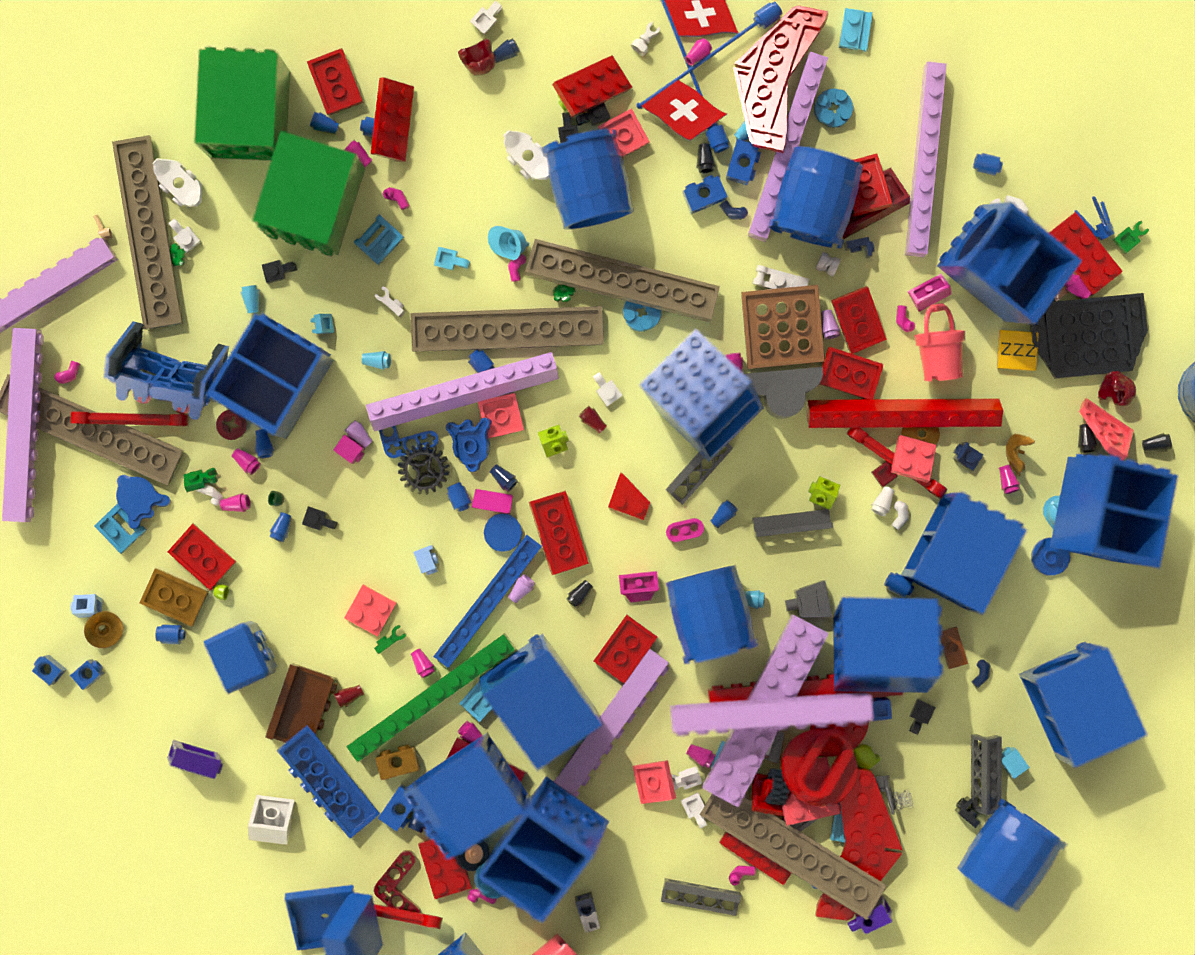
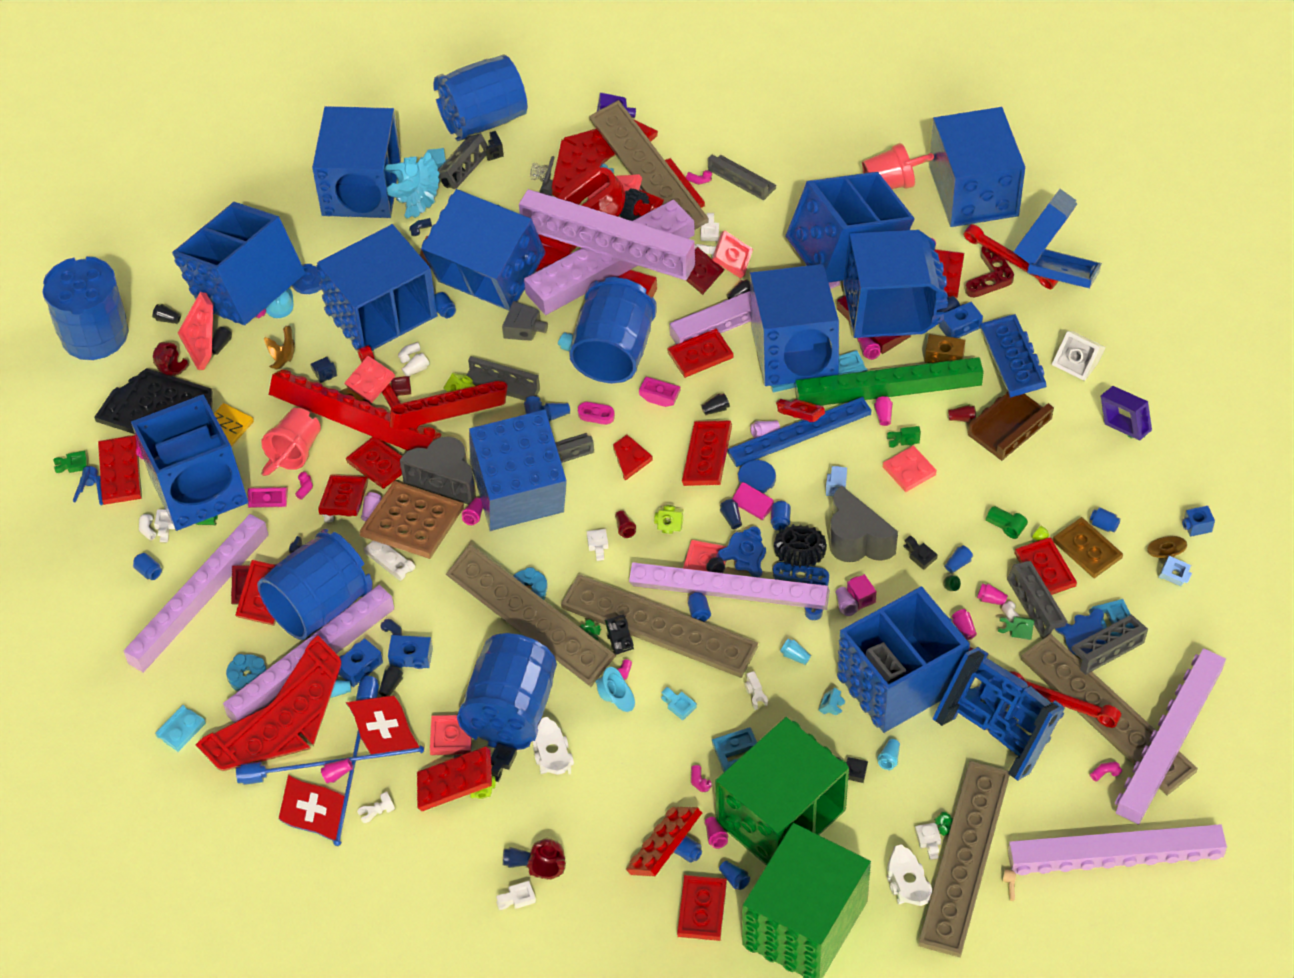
camera: 155 degrees left, 35 degrees down
blue brick [32,655,67,686] -> none
blue plate [204,621,277,694] -> none
dark pink cone [999,465,1020,494] -> none
none -> medium azure piece [384,152,440,219]
none -> red beam [390,381,508,430]
none -> blue cone [524,396,542,414]
none -> black hips [605,614,634,655]
none -> dark red plate [686,246,725,295]
none -> black plate [706,557,725,573]
none -> black cone [727,279,750,300]
none -> red hinge [776,399,825,422]
none -> dark grey brick [830,486,898,562]
none -> dark grey torso [866,642,907,685]
none -> green piece [986,506,1028,539]
none -> dark grey fence [1007,561,1068,639]
none -> dark grey fence [1071,614,1148,675]

